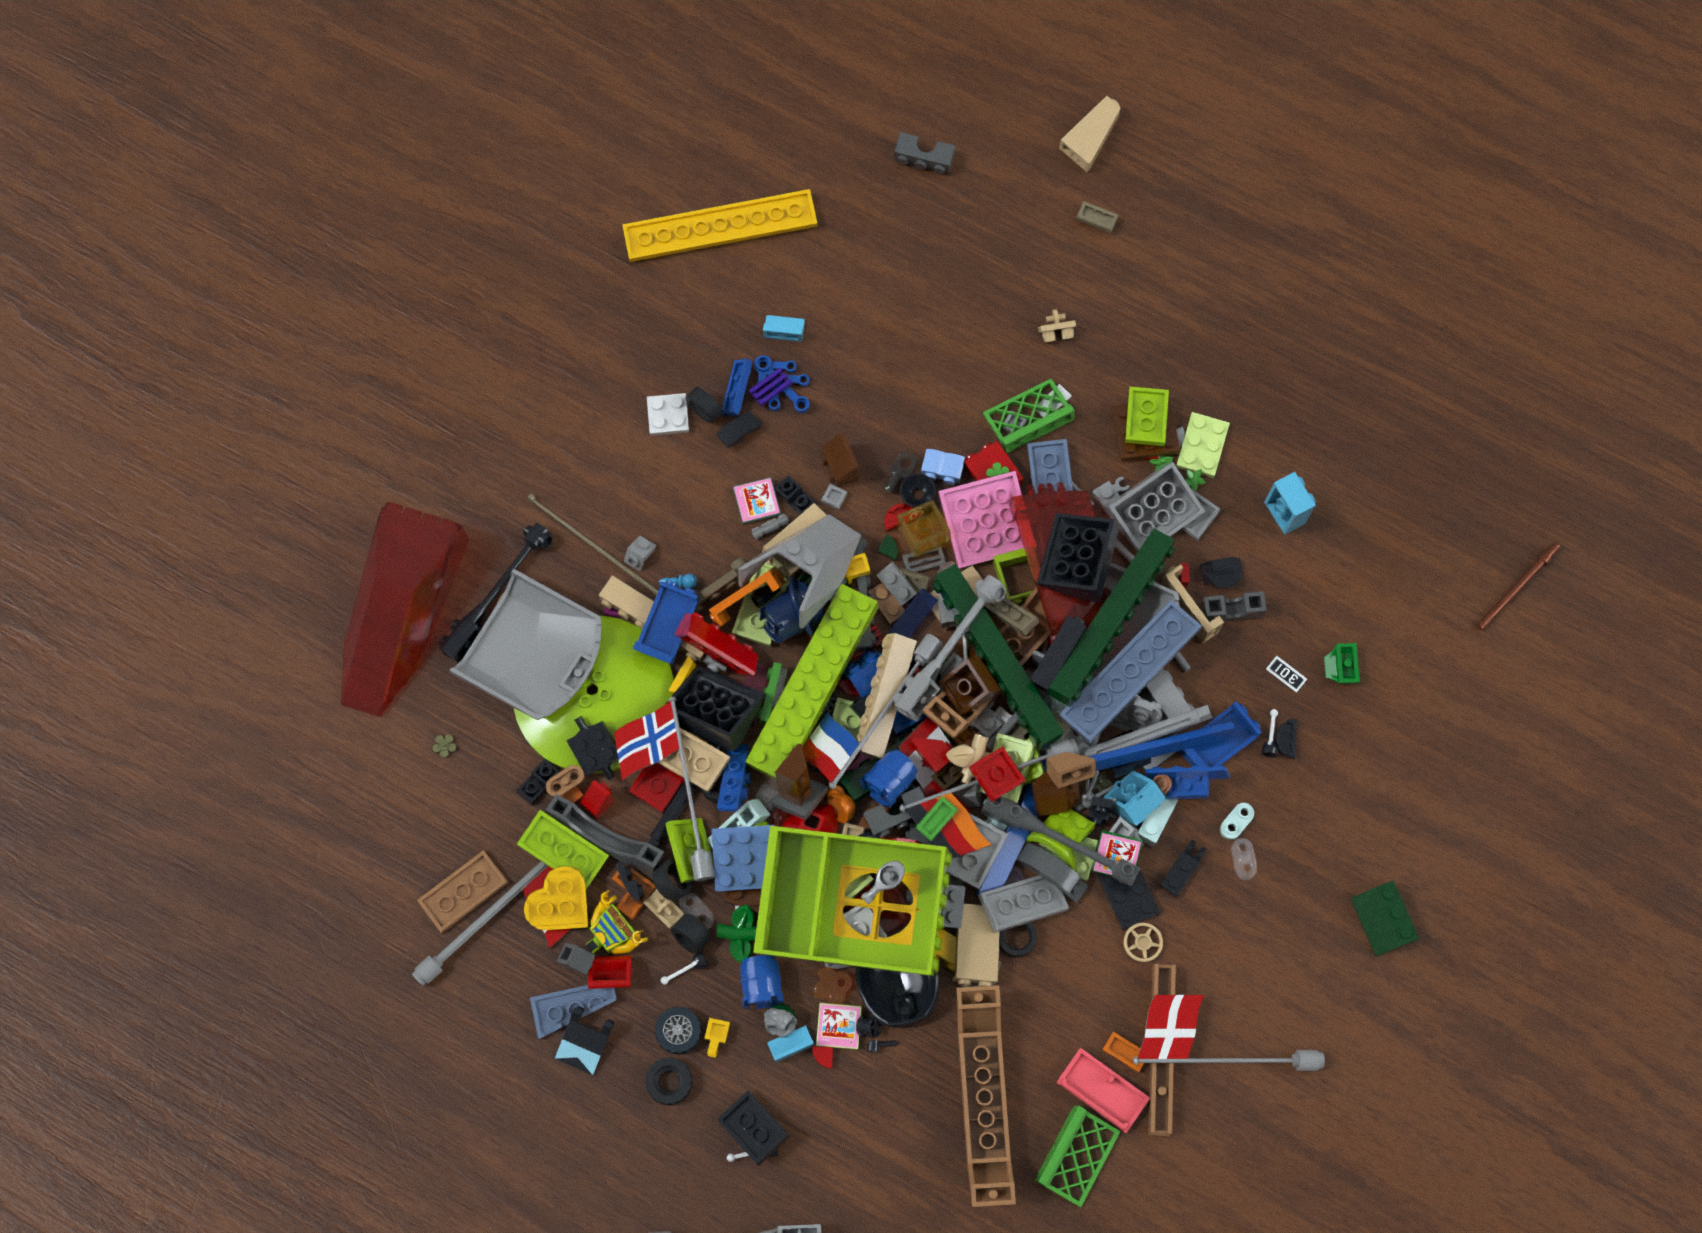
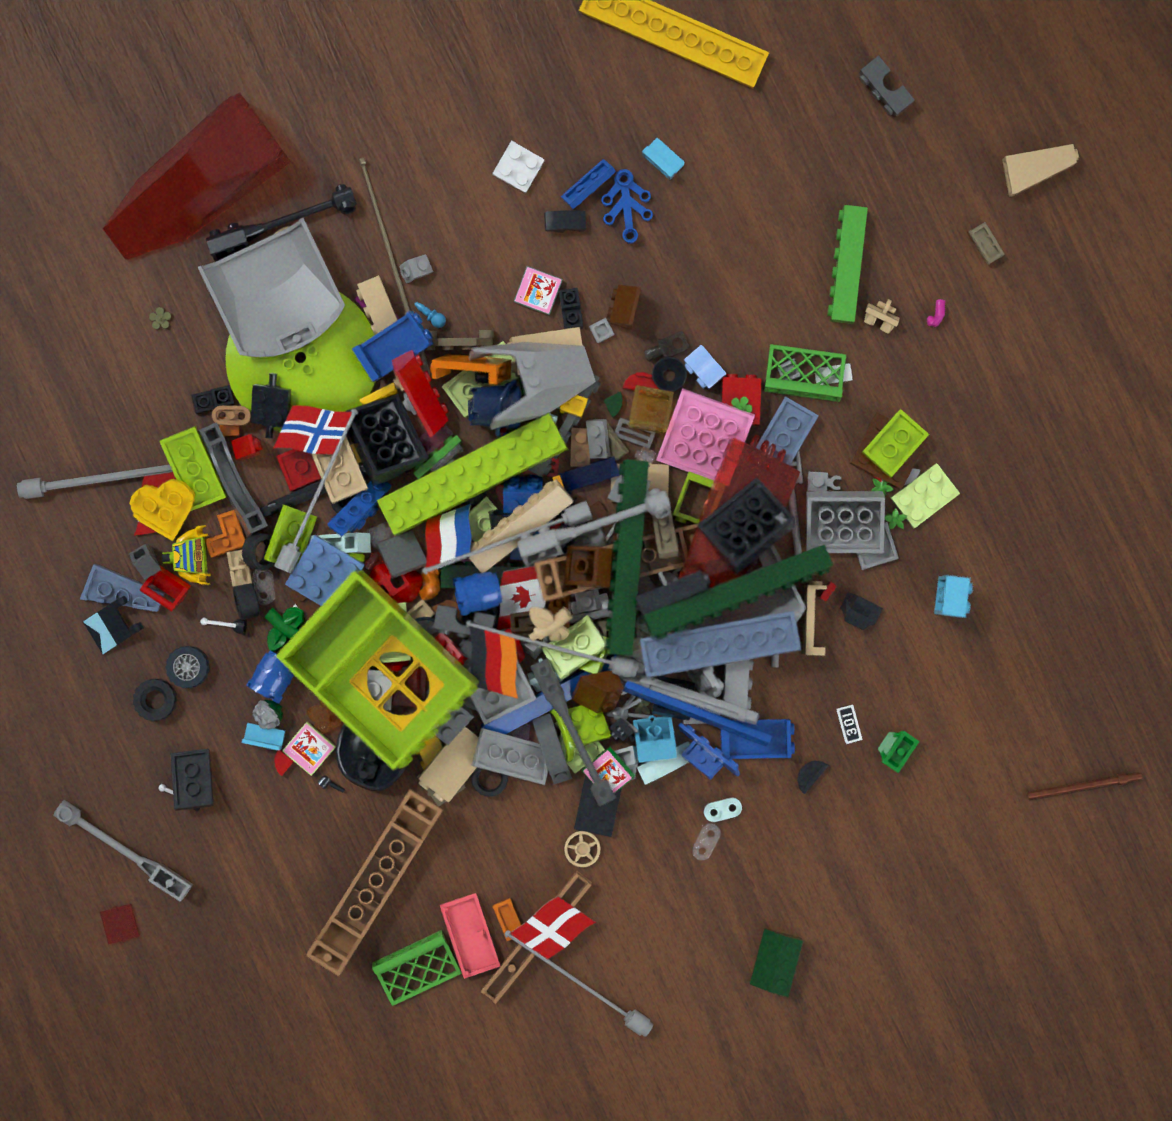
camera: 35 degrees right, 15 degrees up
medium nougat tile [417,850,509,934] -> none
black slope [616,861,644,904] -> none
black tyre [685,387,722,424] -> none
yellow plate [705,1018,730,1058] -> none
dark purple tile [749,368,792,407] -> none
light grey axle [752,514,789,540] -> none
reddish brown slope [775,743,812,806] -> none
black wheel [856,1015,882,1038] -> none
light grey piece [862,861,905,904] -> none
red slope [907,737,953,772] -> none
bright green tile [915,796,958,842] -> none
red tile [969,746,1026,802] -> none
medium nougat slope [1047,752,1096,788] -> none
nougat plate [1153,775,1172,795] -> none
black hinge [1160,839,1207,898] -> none
dark grey arch [1201,591,1267,622] -> none
hinge [1261,709,1278,758] -> none
none -> bright green brick [827,205,868,324]
none -> dark pink arm [927,299,945,327]

